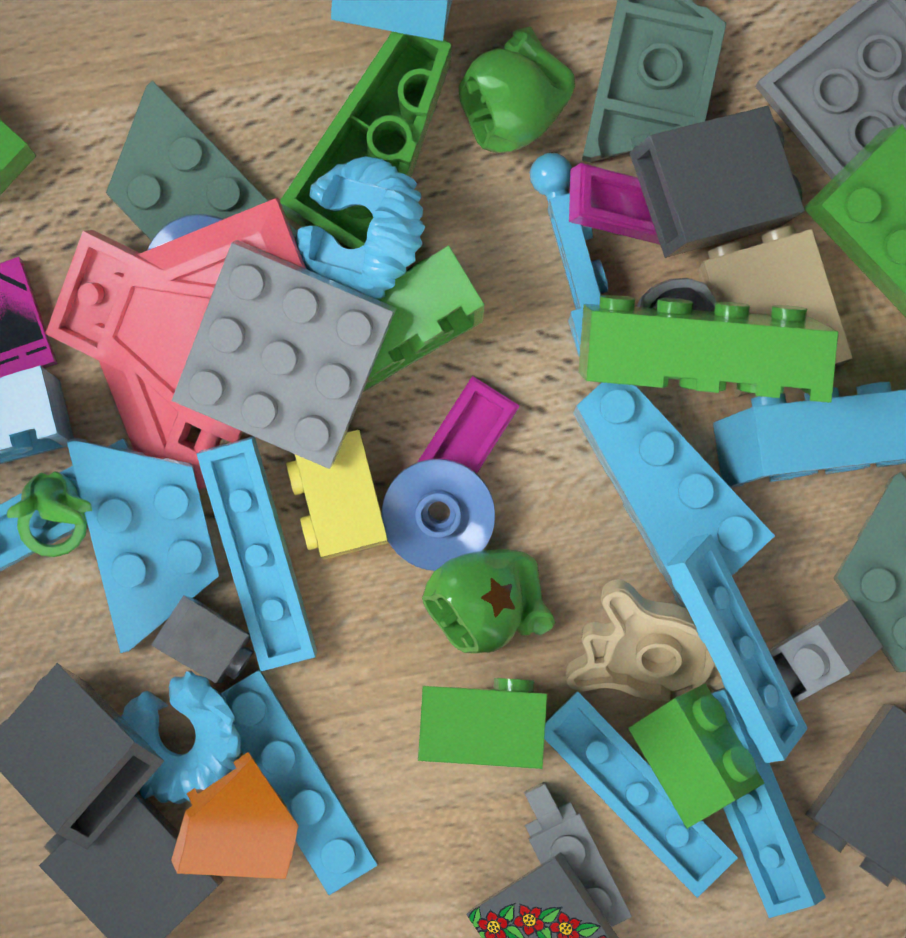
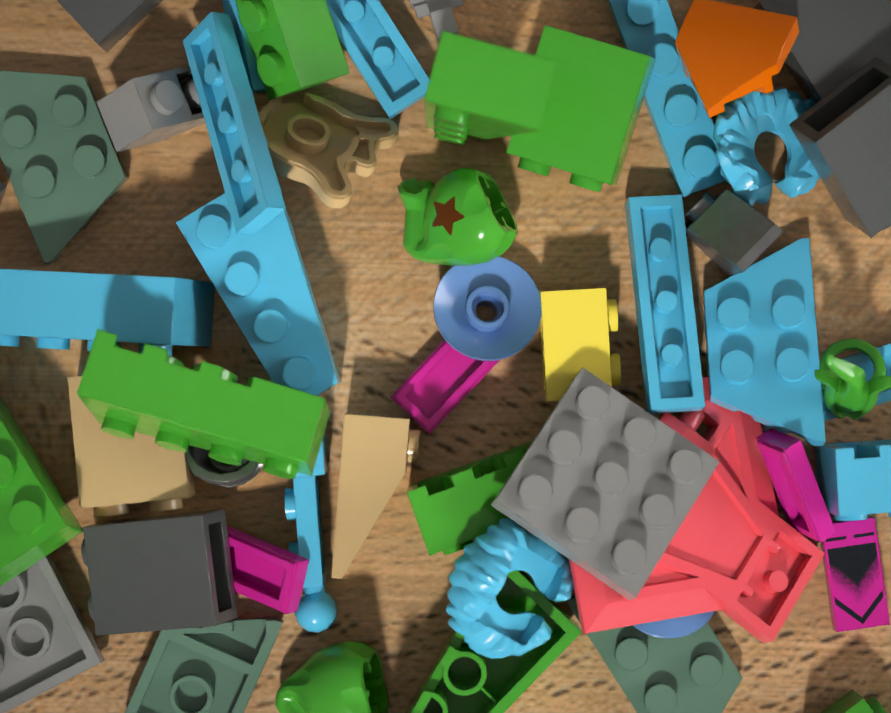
camera: 165 degrees left, 5 degrees up
none -> tan slope [331,412,420,579]
none -> bright green brick [506,25,655,192]
none -> dark pink tile [756,428,836,542]

